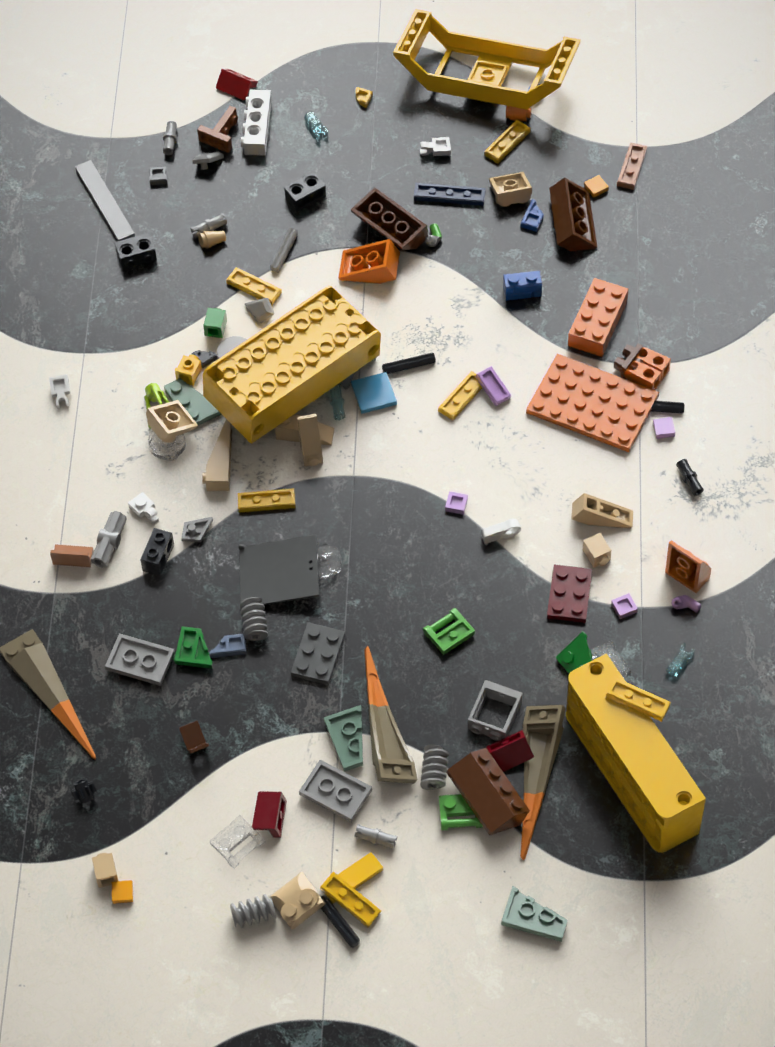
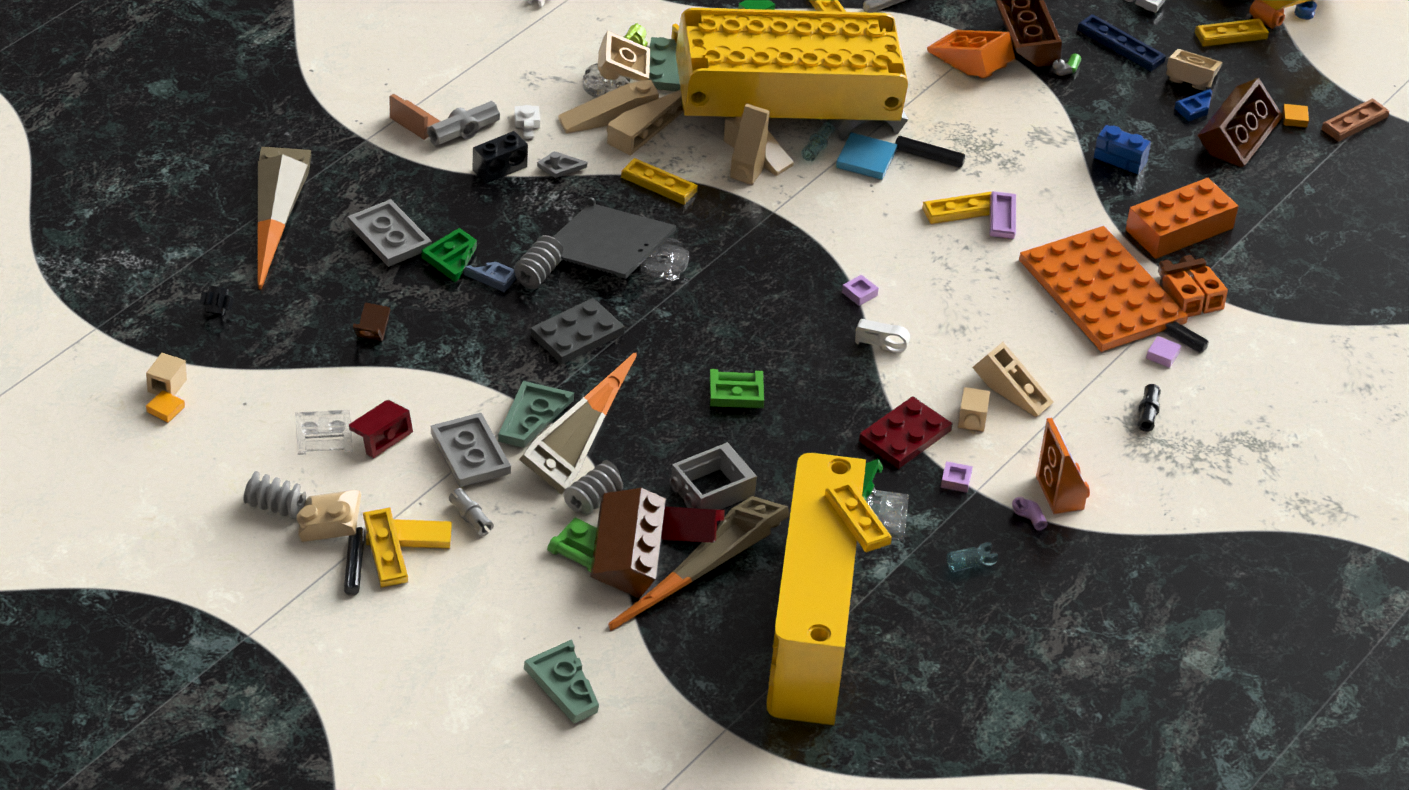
camera: 30 degrees right, 15 degrees down
none -> tan slope [558,79,659,133]

